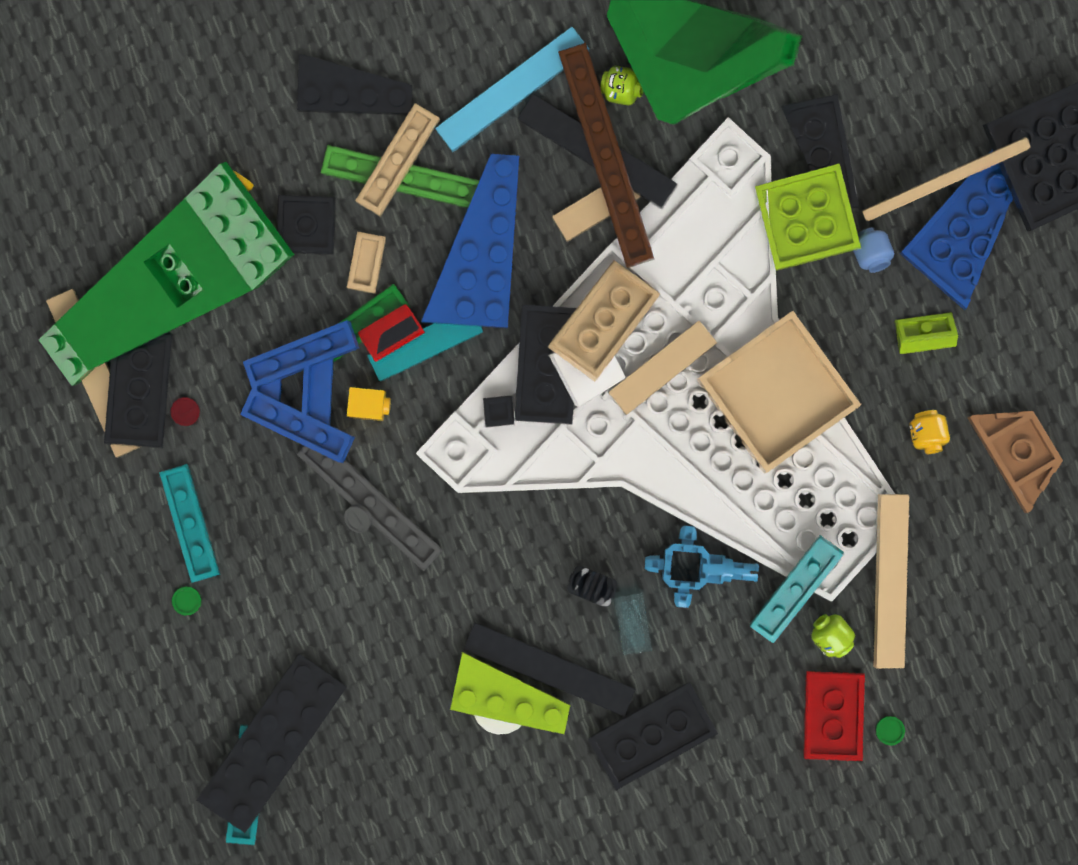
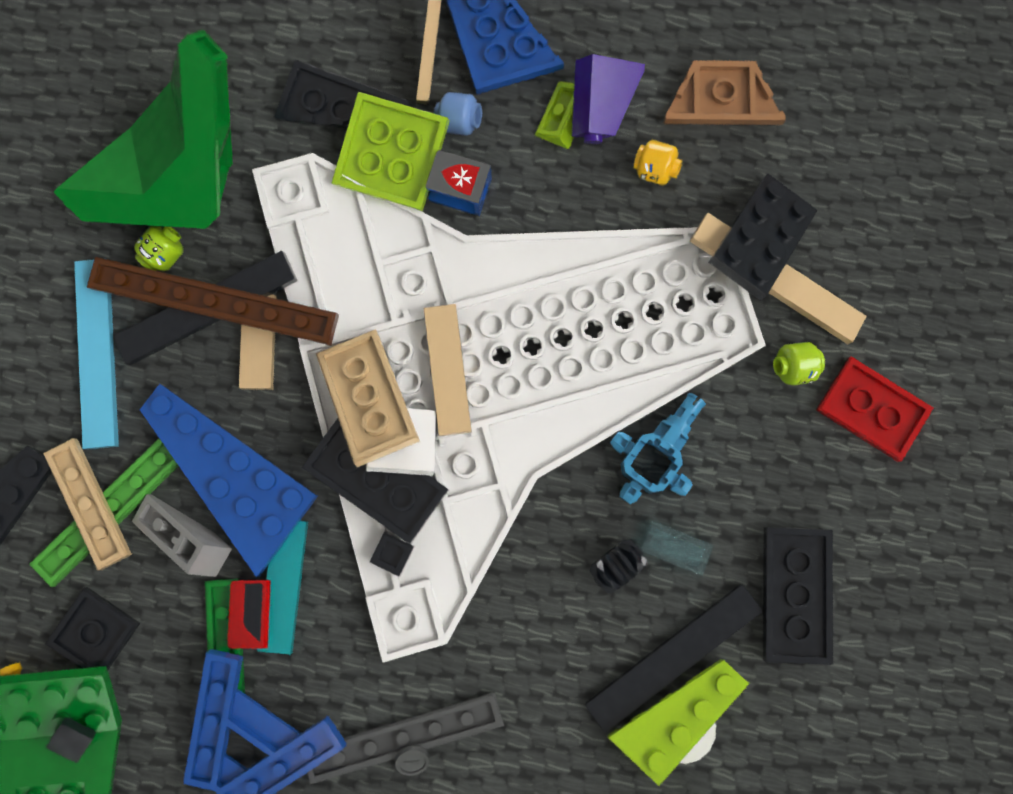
camera: 60 degrees left, 5 degrees down
tan tile [347,232,386,294] -> none
yellow brick [347,387,391,421] -> none
tan piece [697,311,861,474] -> none
teal plate [750,535,844,643] -> none
green piece [875,716,905,746] -> none
none -> black tile [46,716,96,763]
none -> light grey slope [132,494,232,577]
none -> piece [426,150,492,216]
none -> dark purple slope [572,54,645,144]
none -> black plate [708,173,818,301]

